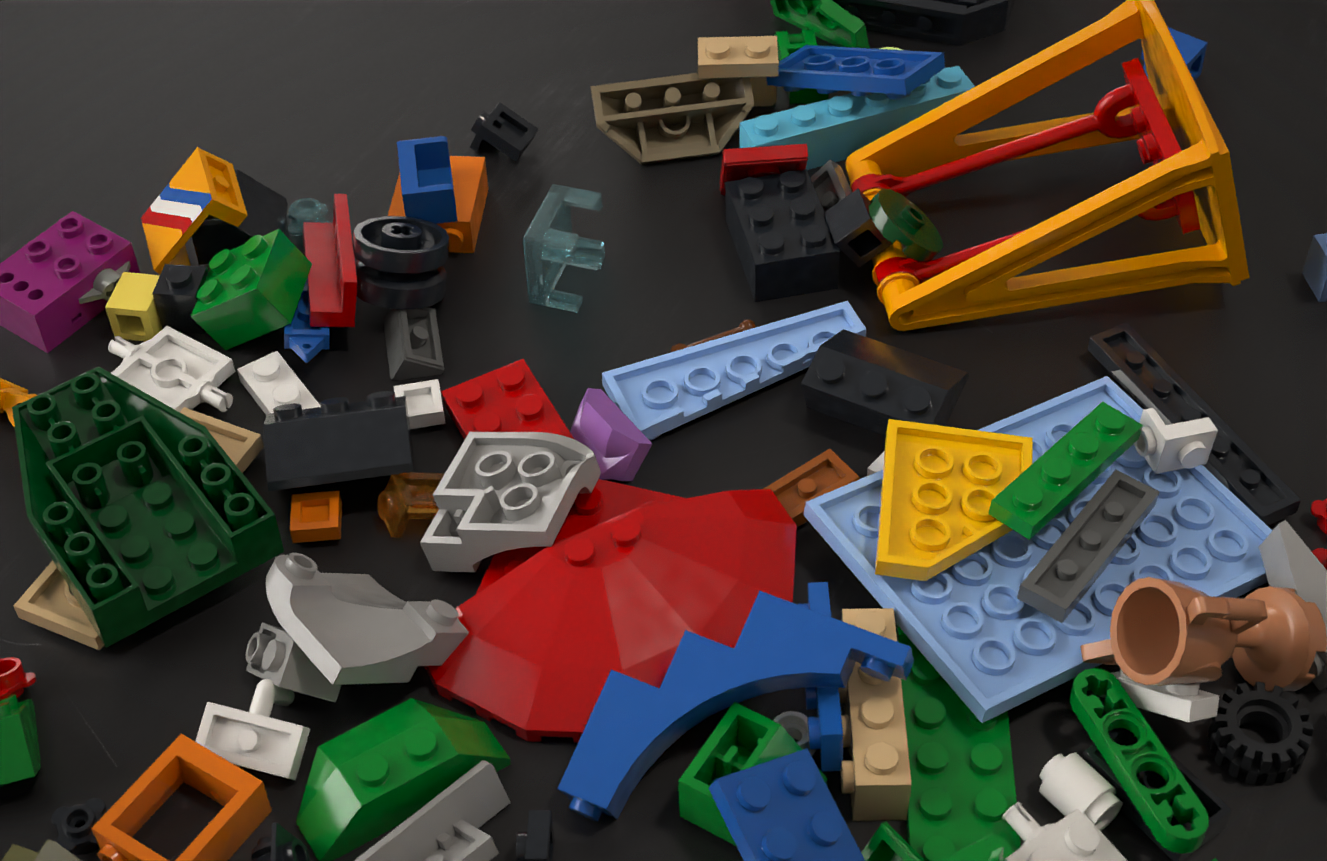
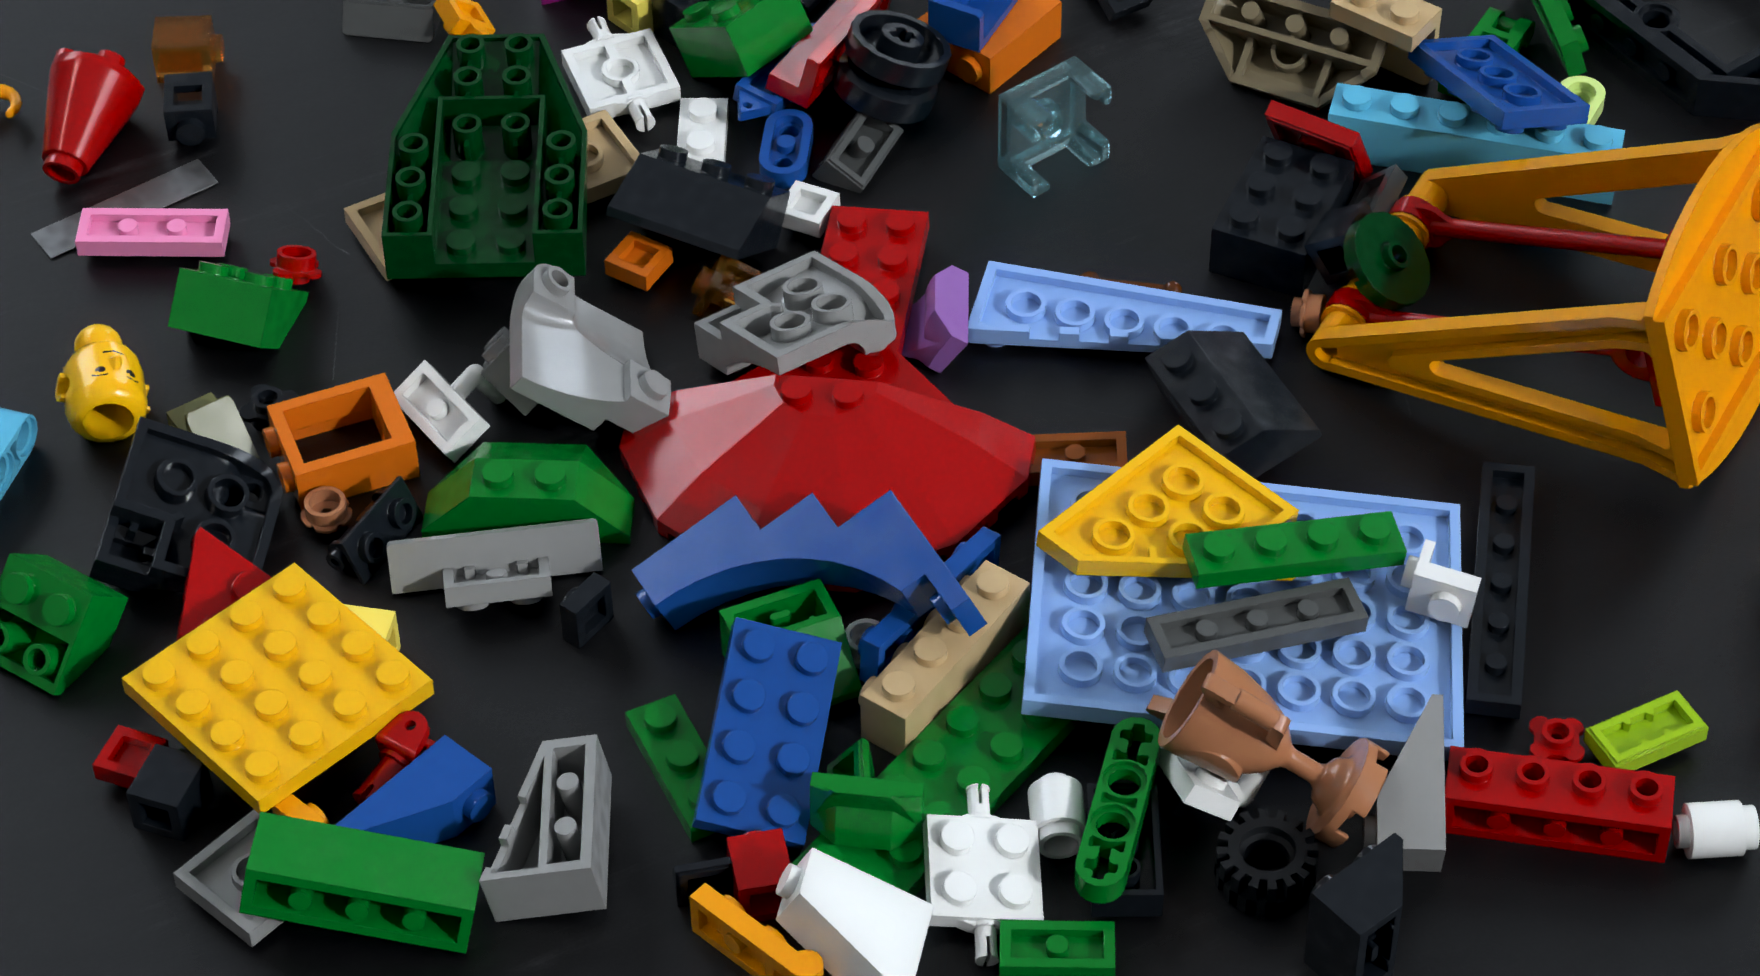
camera: 35 degrees right, 0 degrees up
none -> blue plate [759,109,813,189]
none -> nougat plate [1290,289,1327,338]

